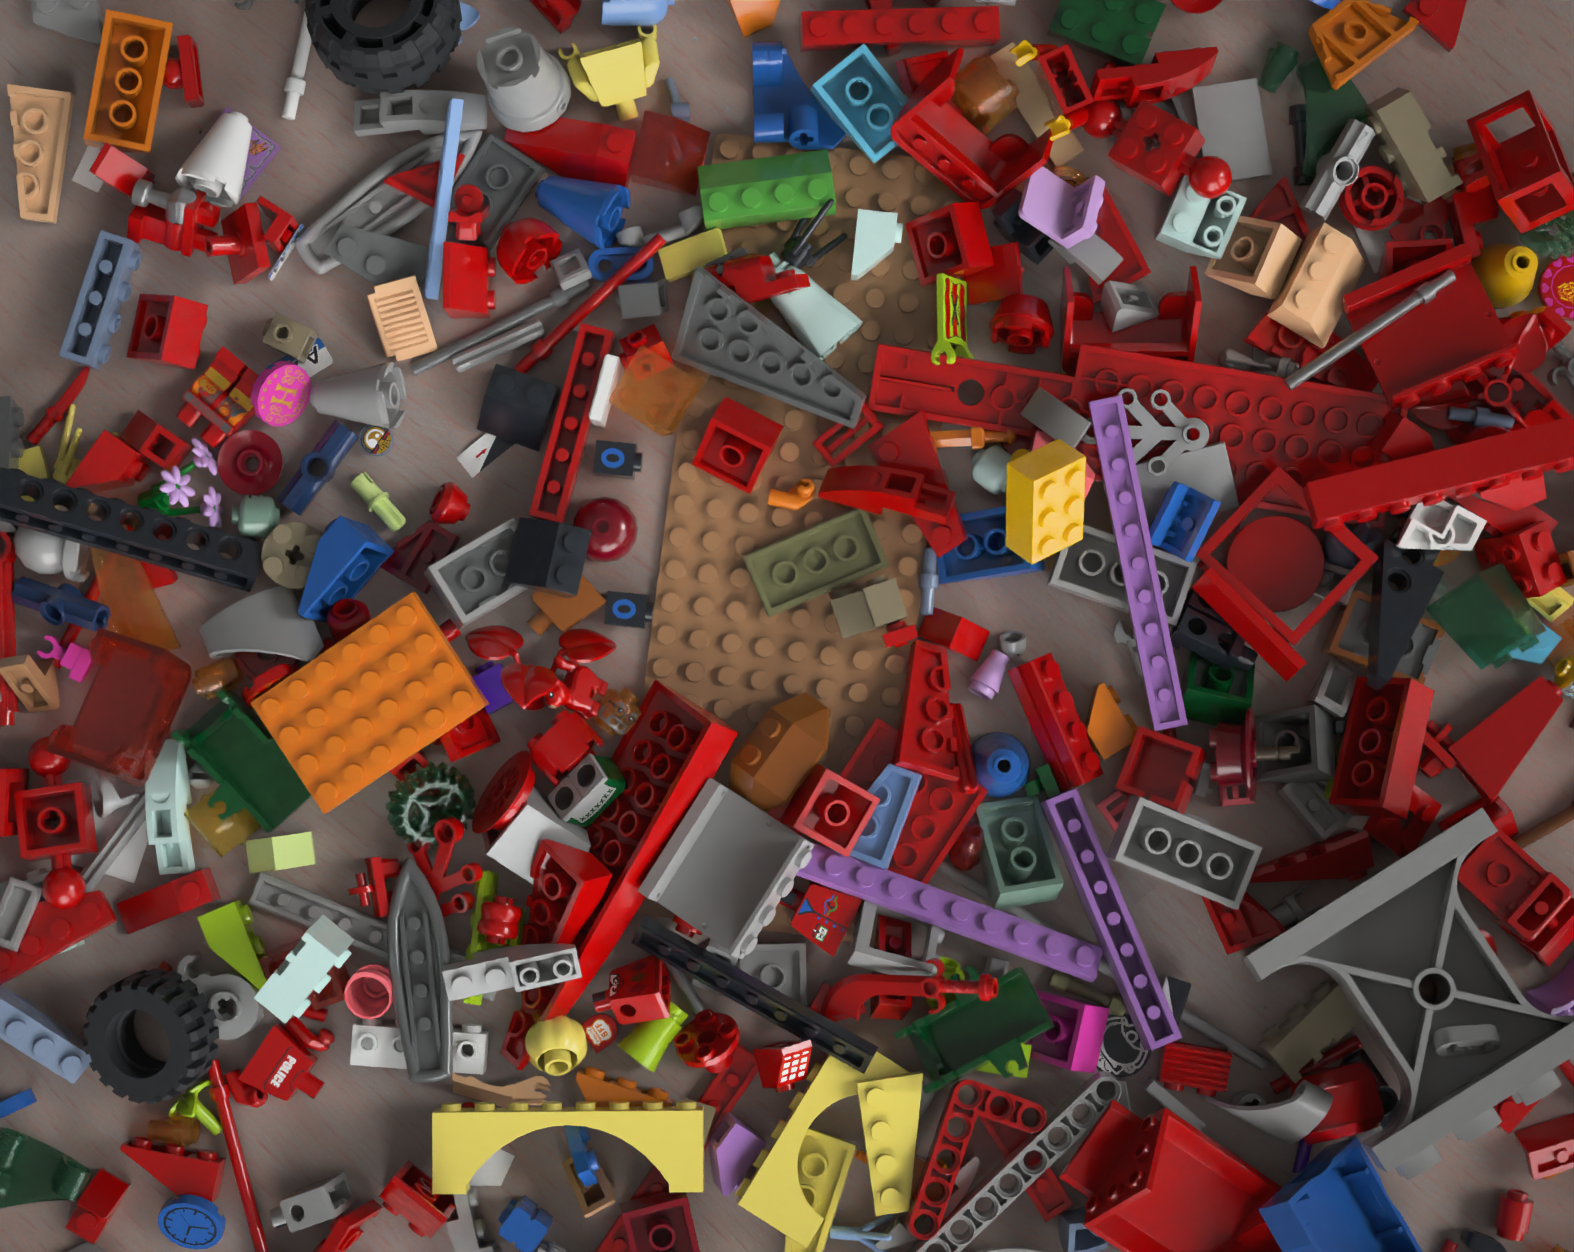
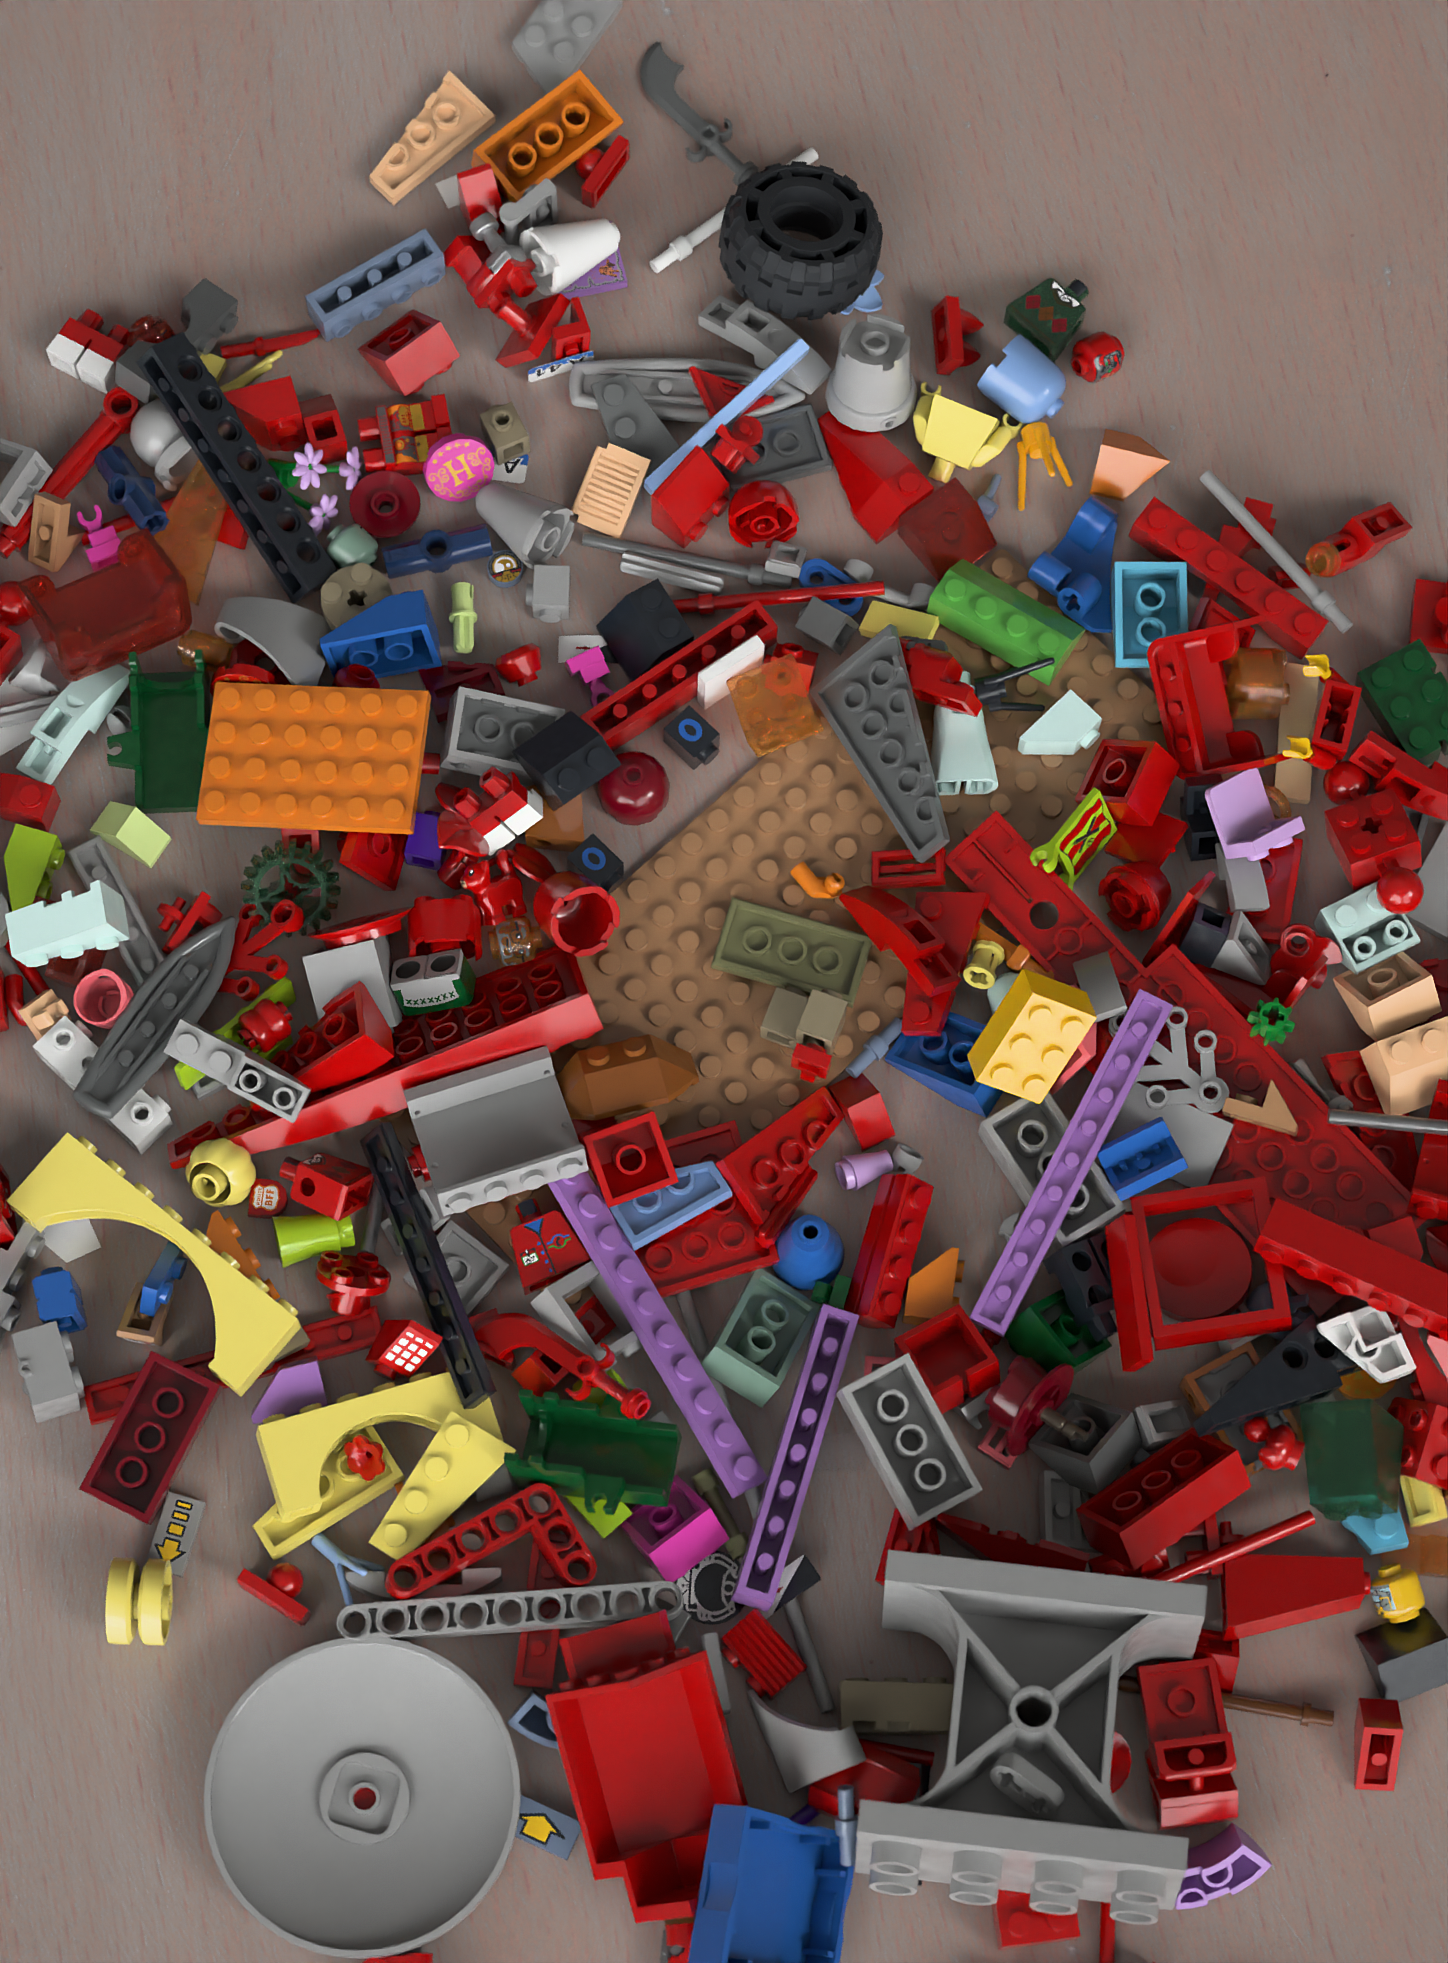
camera: 35 degrees right, 15 degrees down
clear yellow piece [184,787,262,858] -> none
light nougat arm [452,1073,551,1108] -> none
blue cone [535,176,630,249] -> none
red slope [692,396,784,494] -> none
clear red cone [948,823,984,871] -> none
none -> light nougat tile [18,989,71,1041]
none -> red plant [344,1434,385,1481]
none -> red hips [454,766,543,856]
none -> light grey plate [500,178,558,246]
none -> light grey brick [526,565,571,623]
none -> red cylinder [533,871,620,957]
none -> dark pink piece [564,645,614,708]
none -> sand blue bar [835,1785,859,1866]
none -> light yellow bush [963,940,1005,989]
none -> light orange plant [1016,422,1073,511]
none -> red bar [1139,1510,1315,1583]
none -> black brick [1178,901,1232,968]
none -> medium nougat slope [1222,1079,1298,1136]
none -> red animal [1243,1416,1305,1471]
none -> green gear [1247,998,1295,1046]
none -> red plate [1270,923,1343,989]

